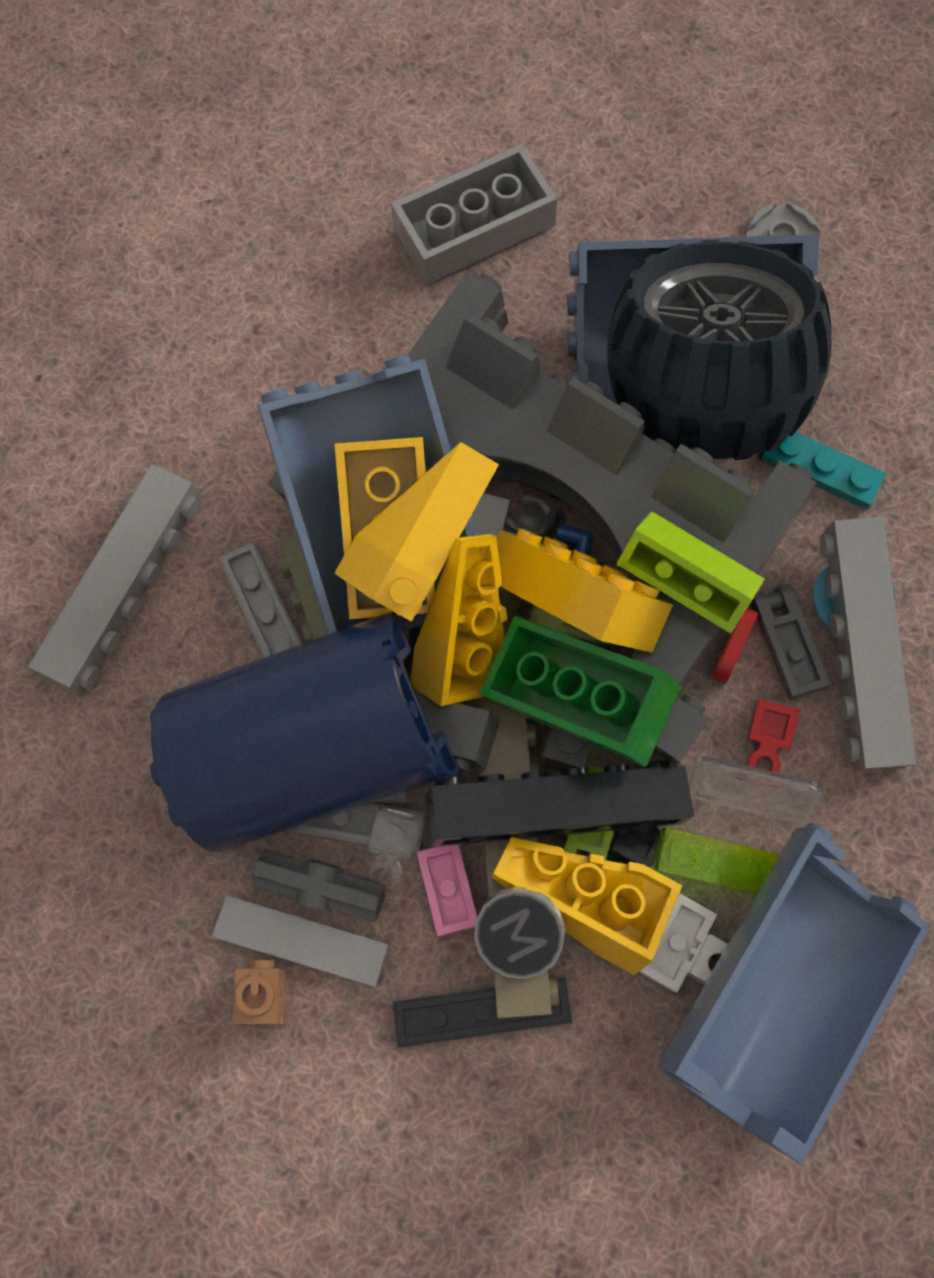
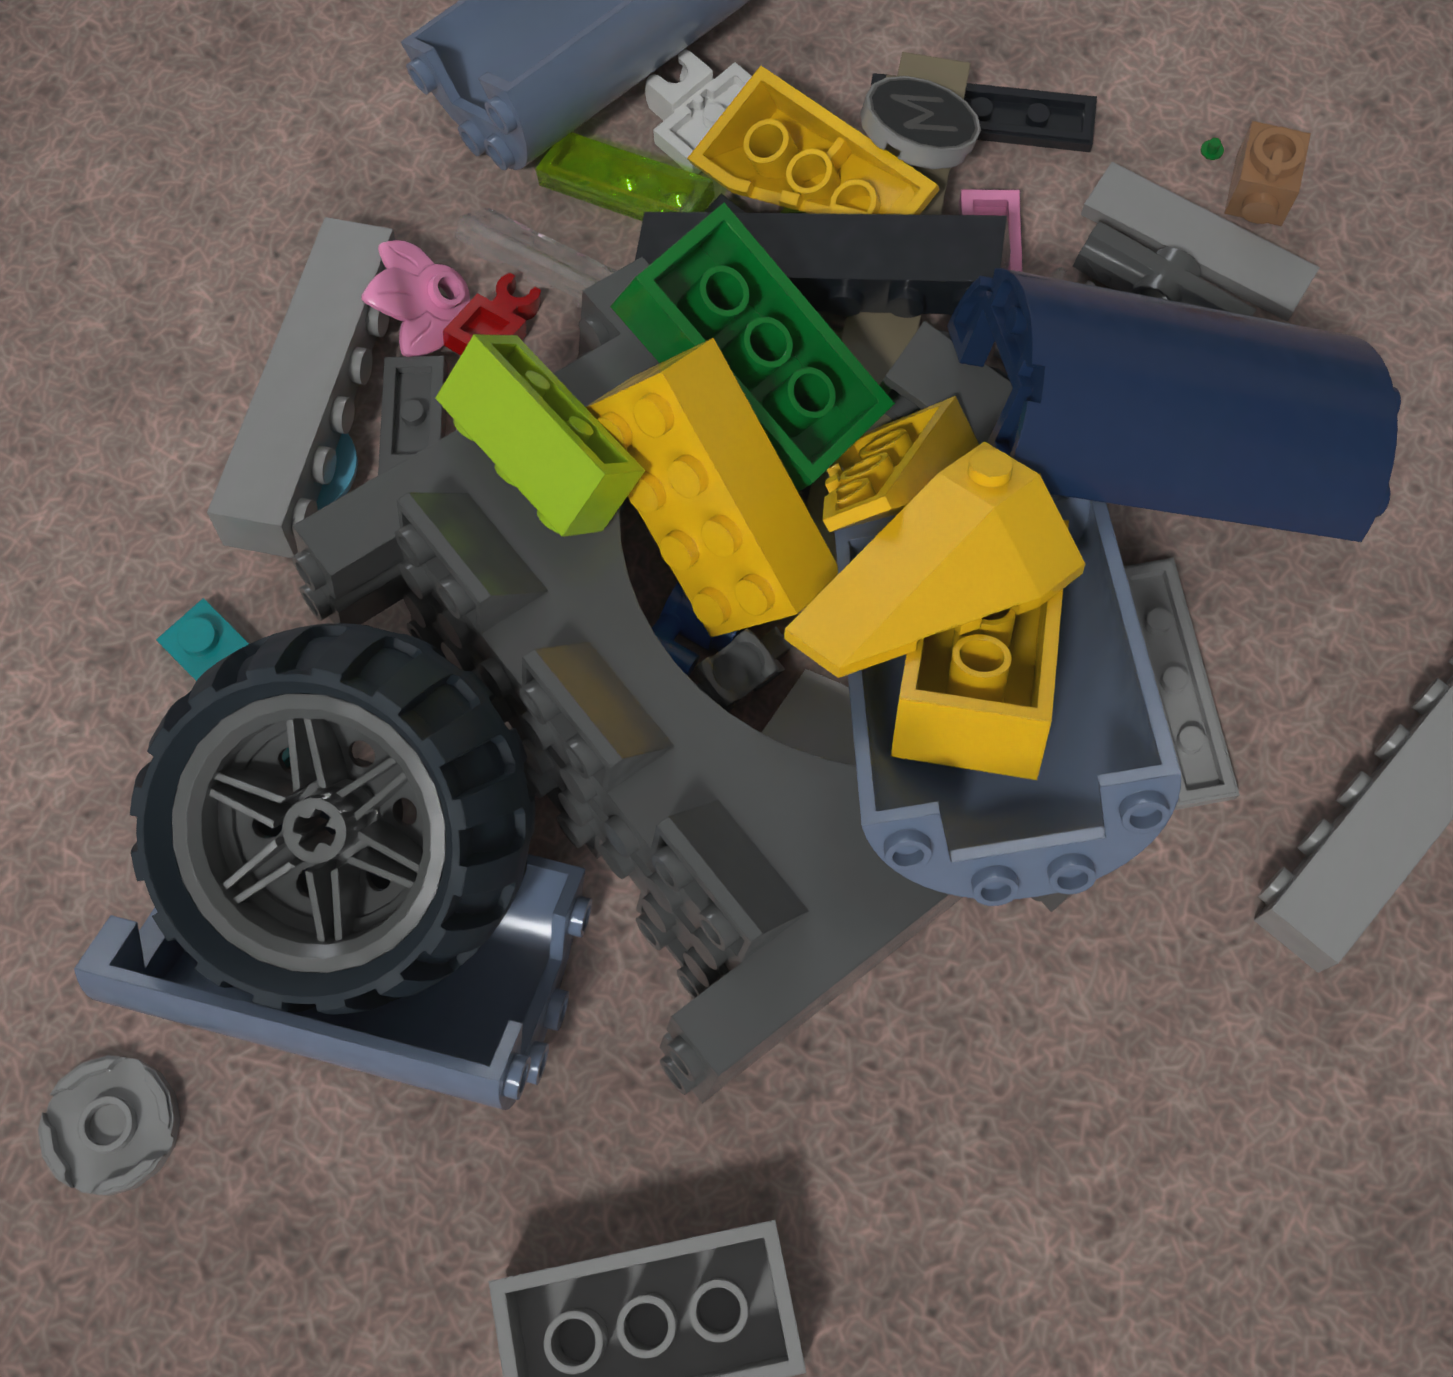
camera: 165 degrees left, 0 degrees up
none -> bright pink plate [361,240,470,357]
none -> green piece [1201,138,1224,160]

